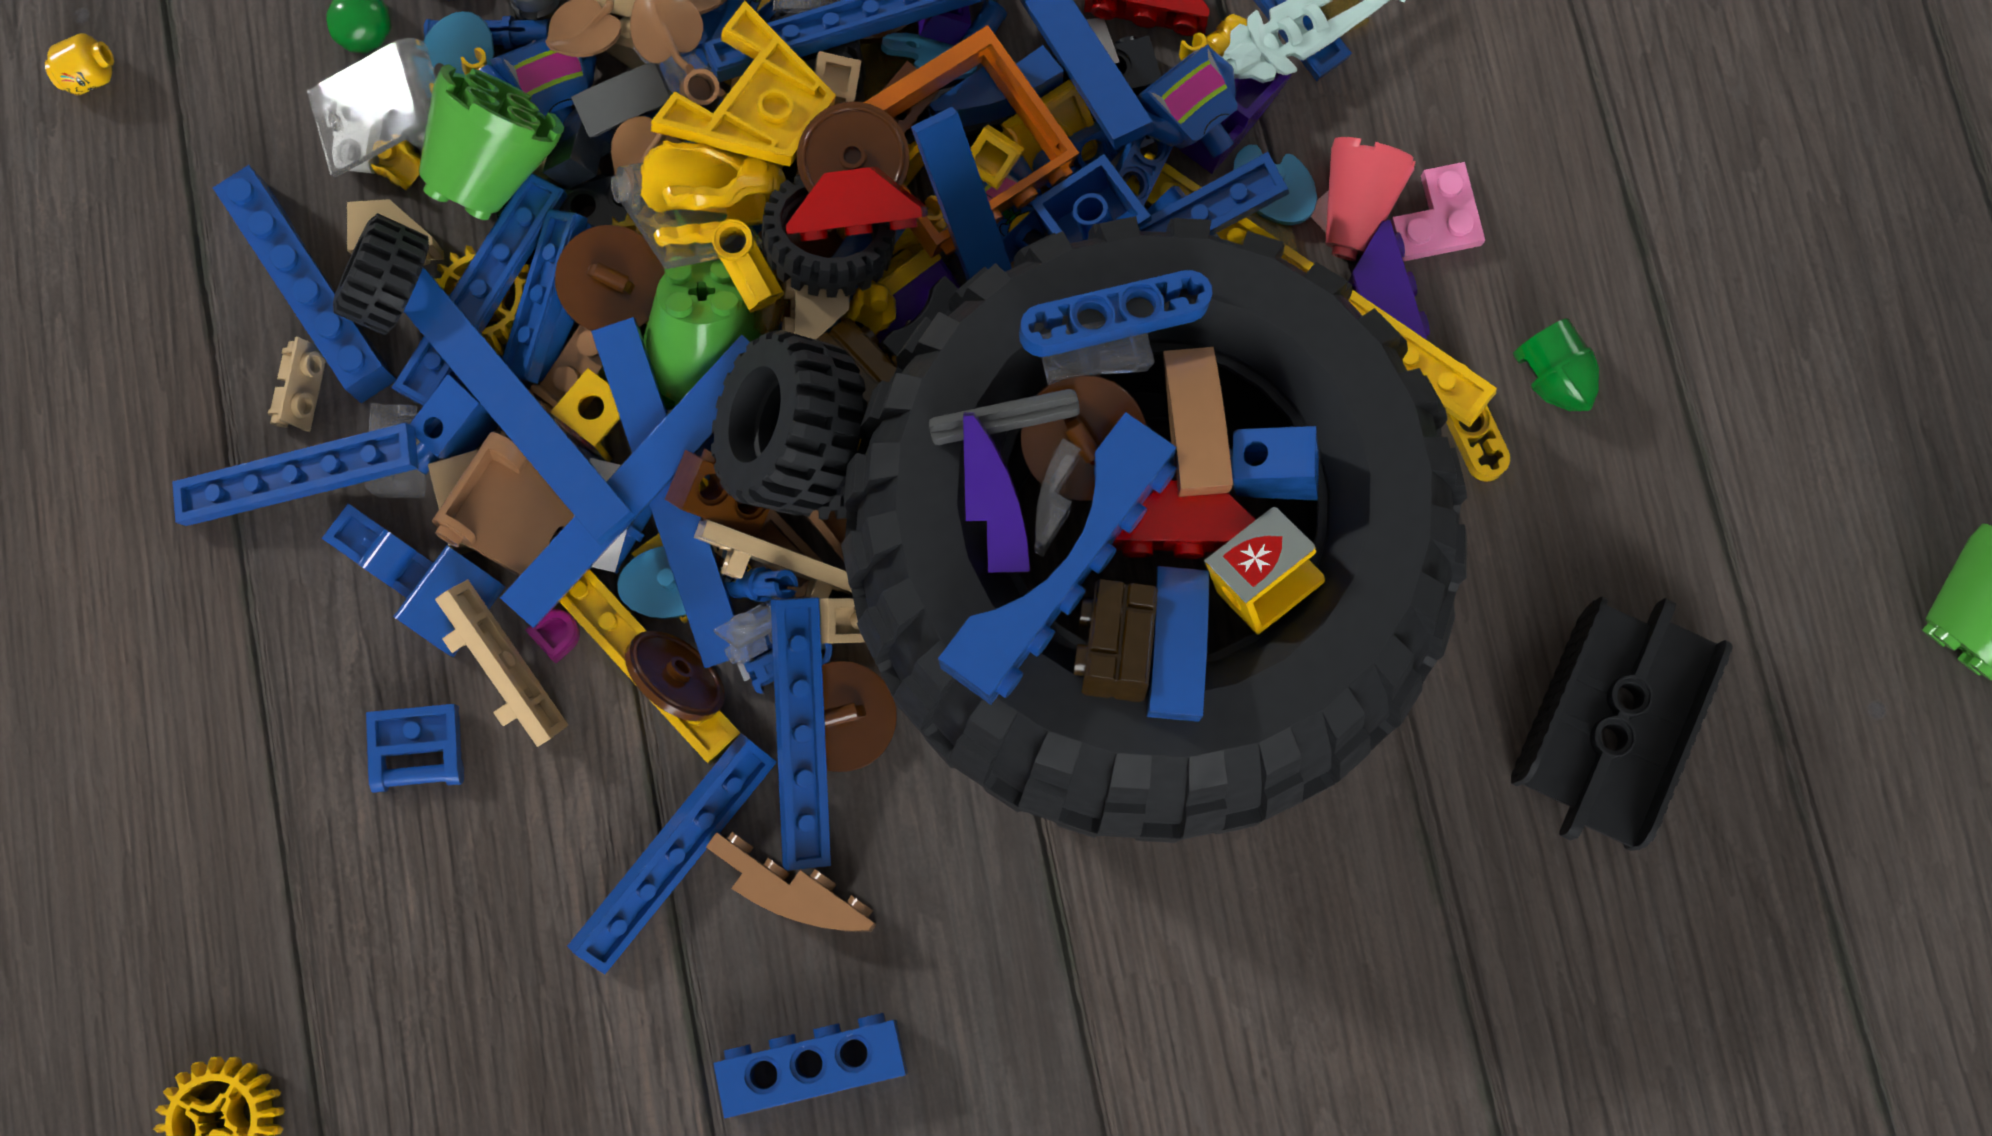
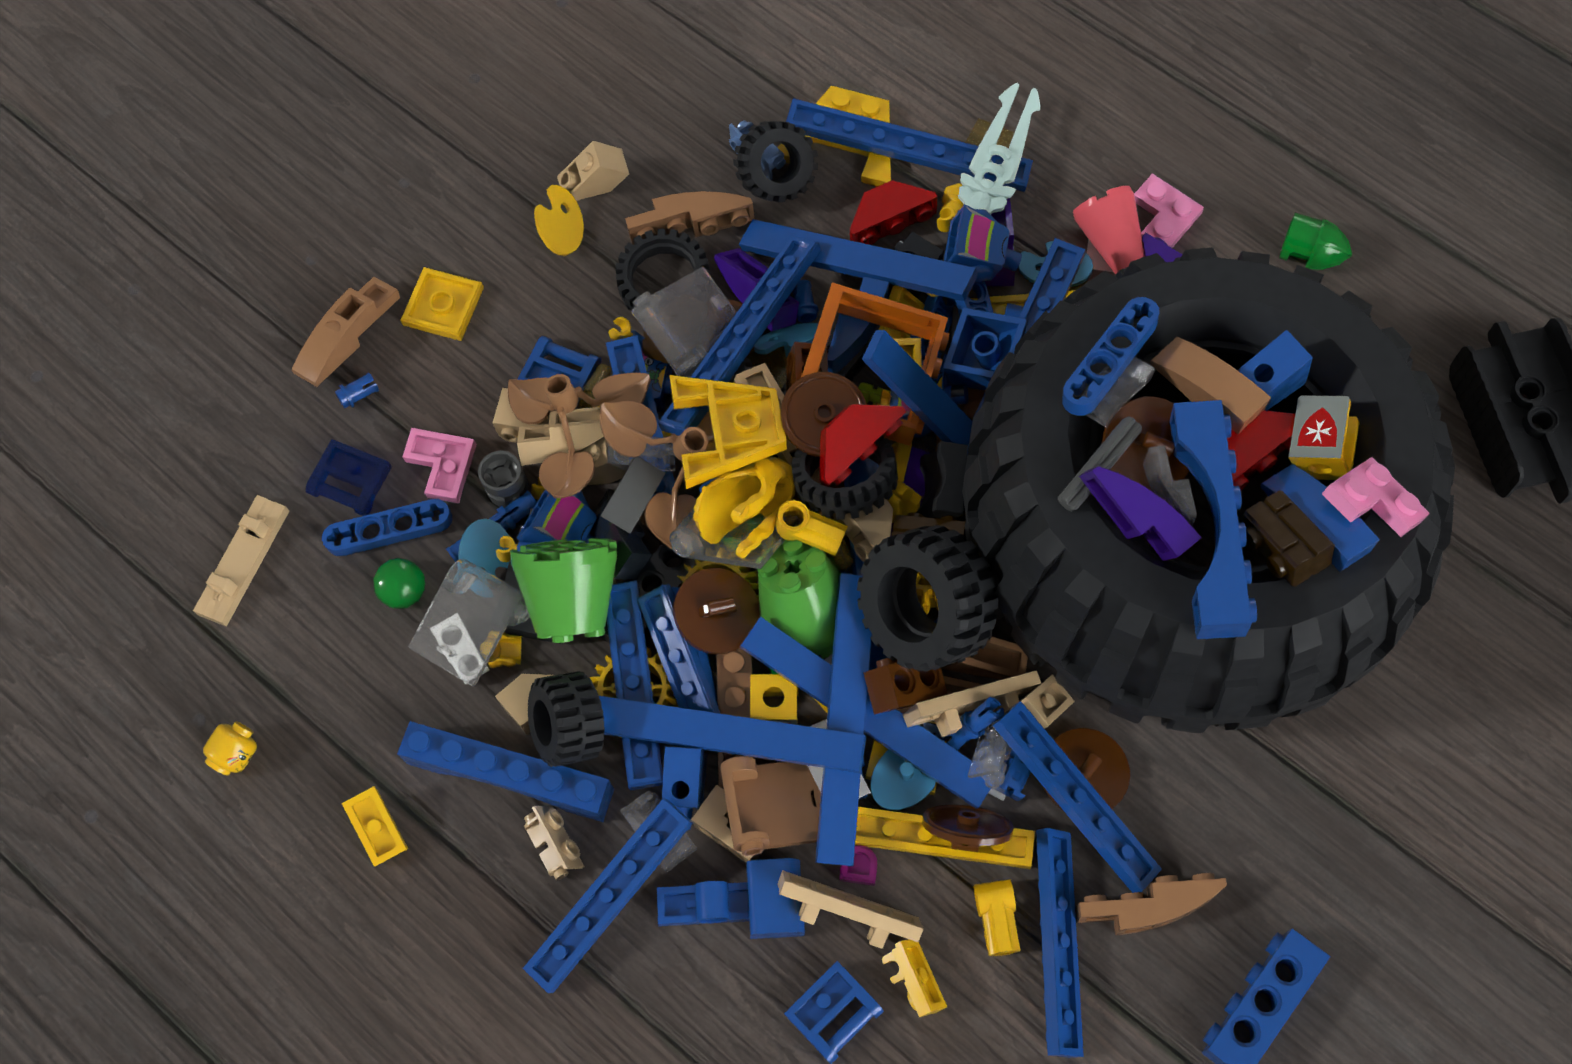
camera: 35 degrees left, 10 degrees down
none -> yellow plate [342,786,408,867]
none -> yellow plate [882,939,947,1017]
none -> yellow piece [974,879,1020,956]
none -> bright pink plate [1322,457,1430,537]

